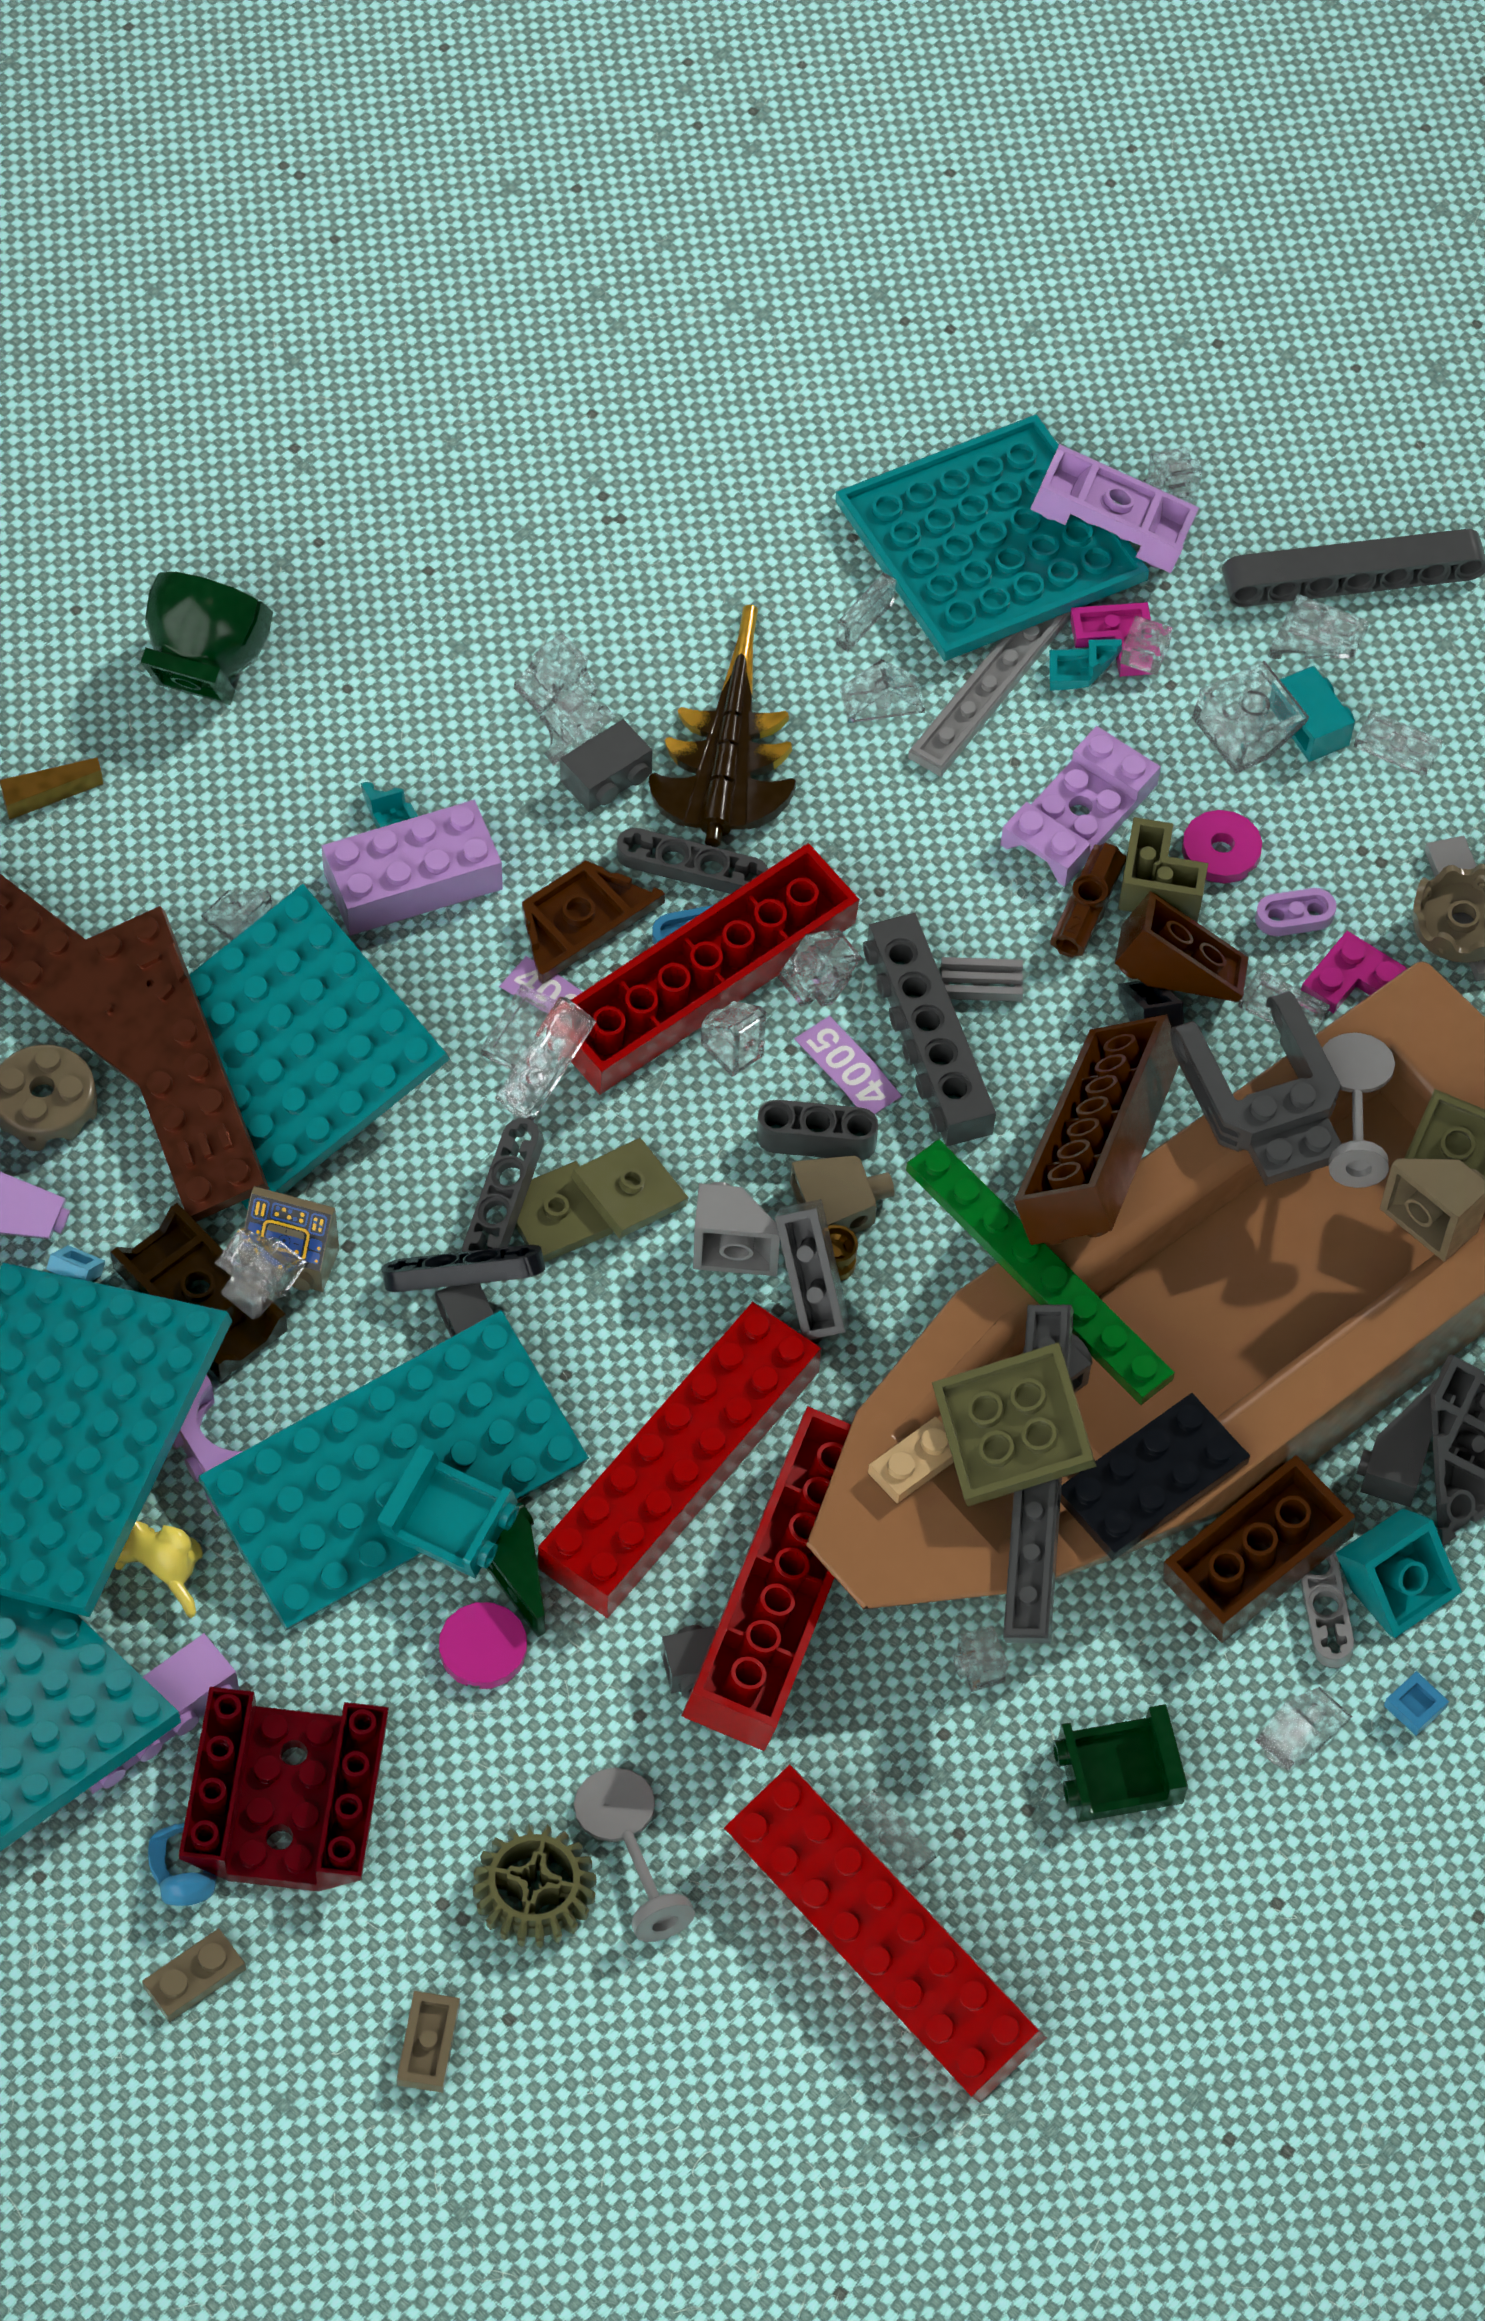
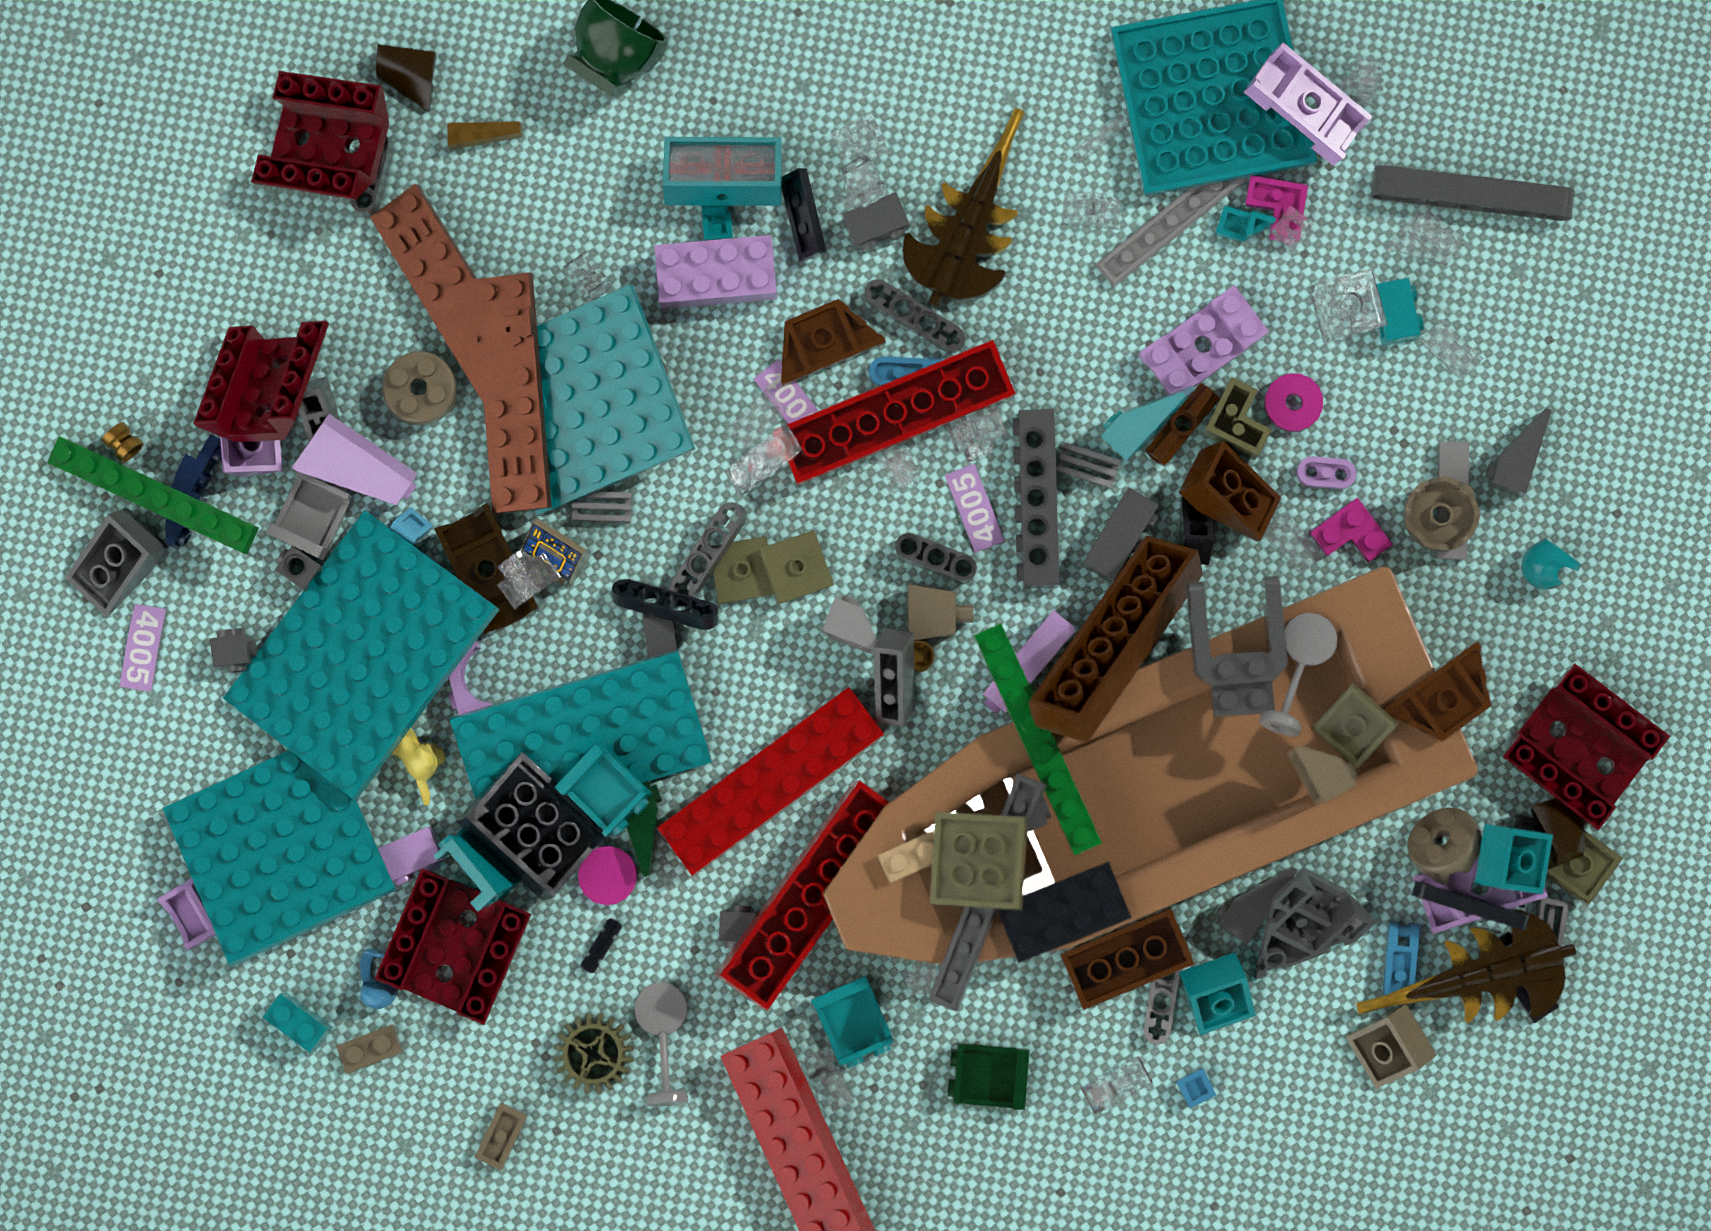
camera: 25 degrees right, 25 degrees up
none -> teal brick [262,992,334,1053]
none -> teal panel [434,828,521,912]
none -> black slope [456,752,605,901]
none -> light grey tile [572,491,632,523]
none -> black axle [580,918,622,973]
none -> brick [663,137,782,206]
none -> black plate [782,168,827,261]
none -> teal panel [811,975,894,1069]
none -> lavender slope [982,610,1076,714]
none -> dark grey brick [1082,487,1160,583]
none -> teal slope [1101,386,1196,460]

